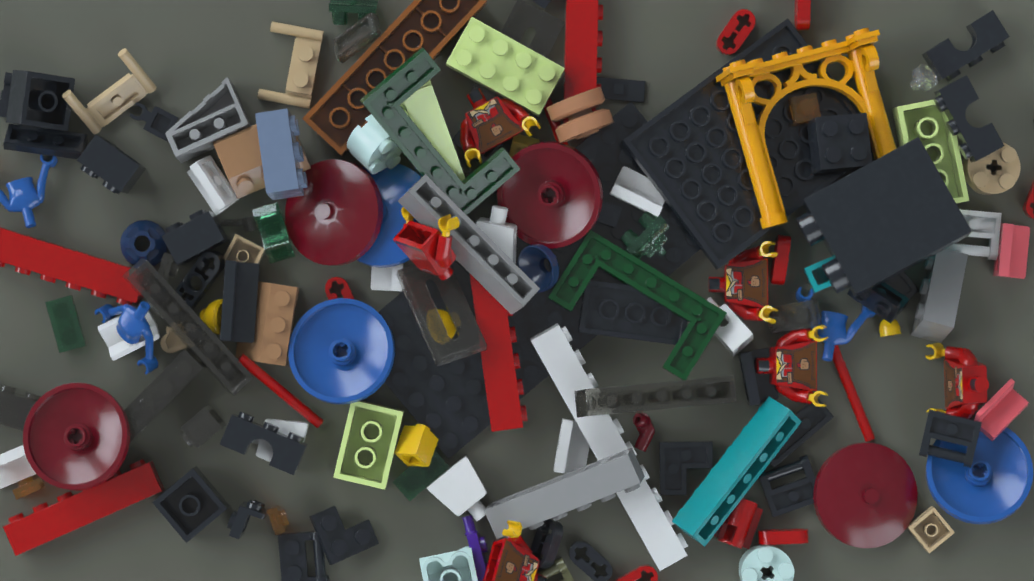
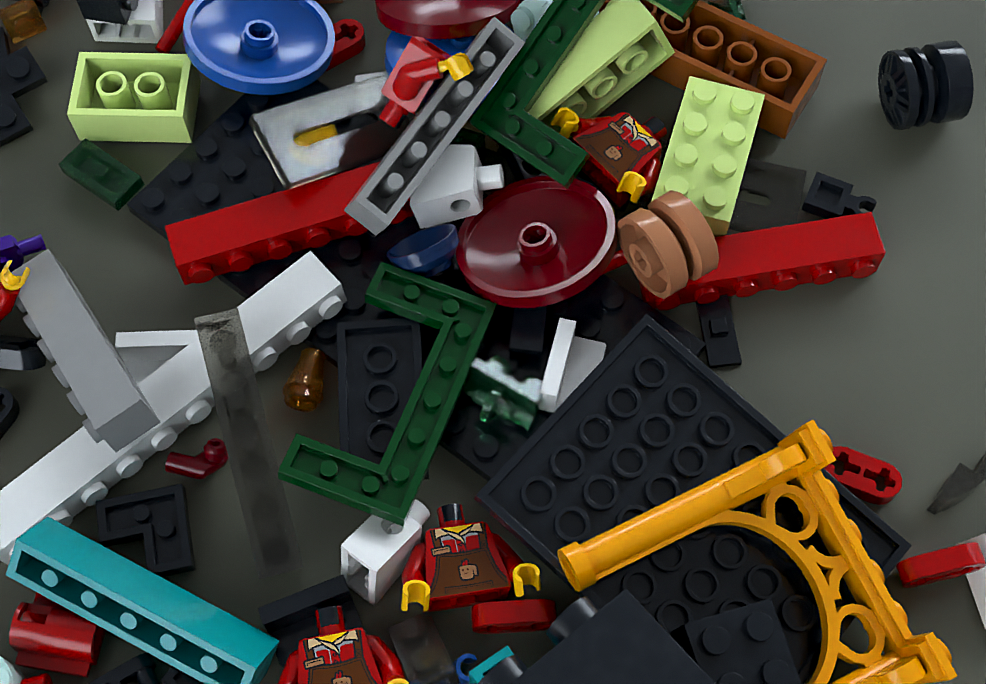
camera: 80 degrees right, 25 degrees down
yellow brick [394,424,438,467] -> none
white torso [427,455,487,522] -> none
clear orange plate [788,93,821,125] -> none
none -> clear orange cone [282,348,325,412]

